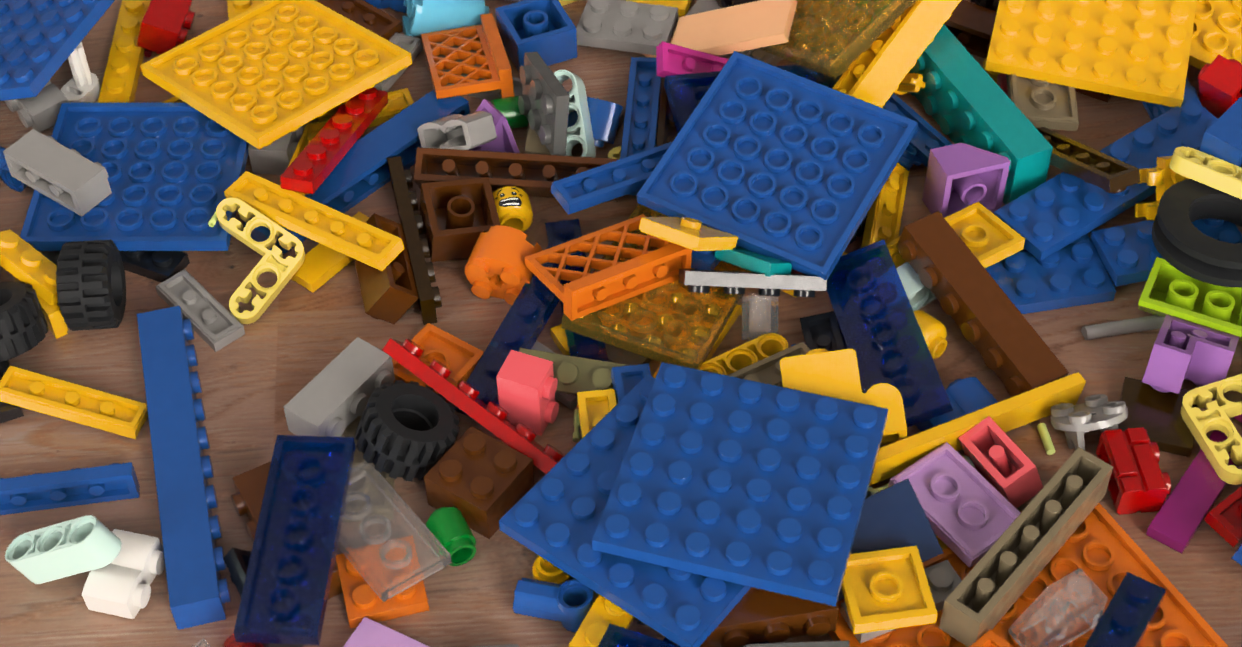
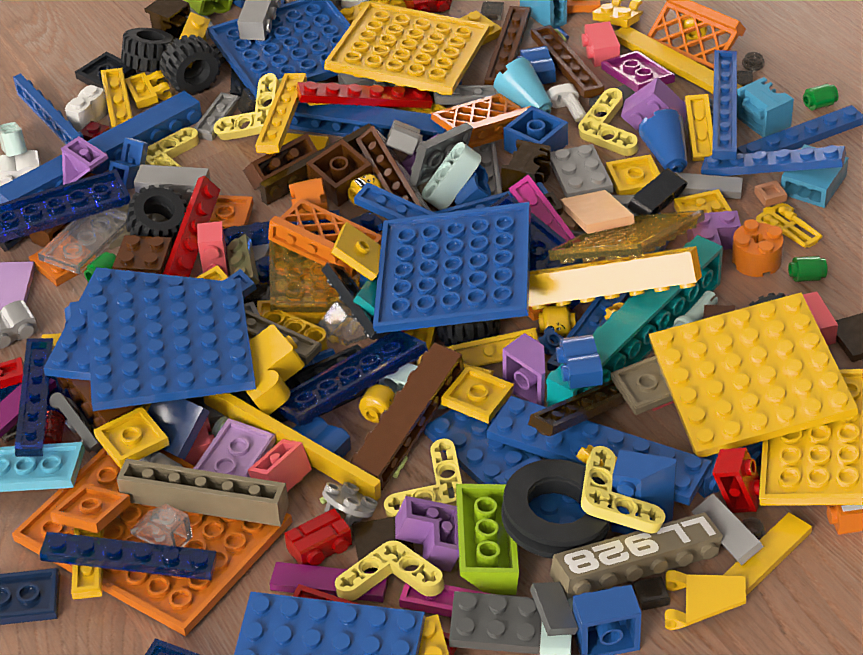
camera: 65 degrees right, 5 degrees down
none -> medium lavender slope [61,136,108,190]
none -> white brick [65,85,108,132]
none -> dark red plate [80,121,110,141]
none -> blue brick [107,138,149,189]
none -> yellow plate [125,70,172,109]
none -> light yellow beam [145,127,199,167]
none -> clear smoke tile [237,88,256,114]
none -> light yellow beam [384,439,462,518]
none -> dark brown piece [501,139,551,193]
none -> blue brick [556,335,603,389]

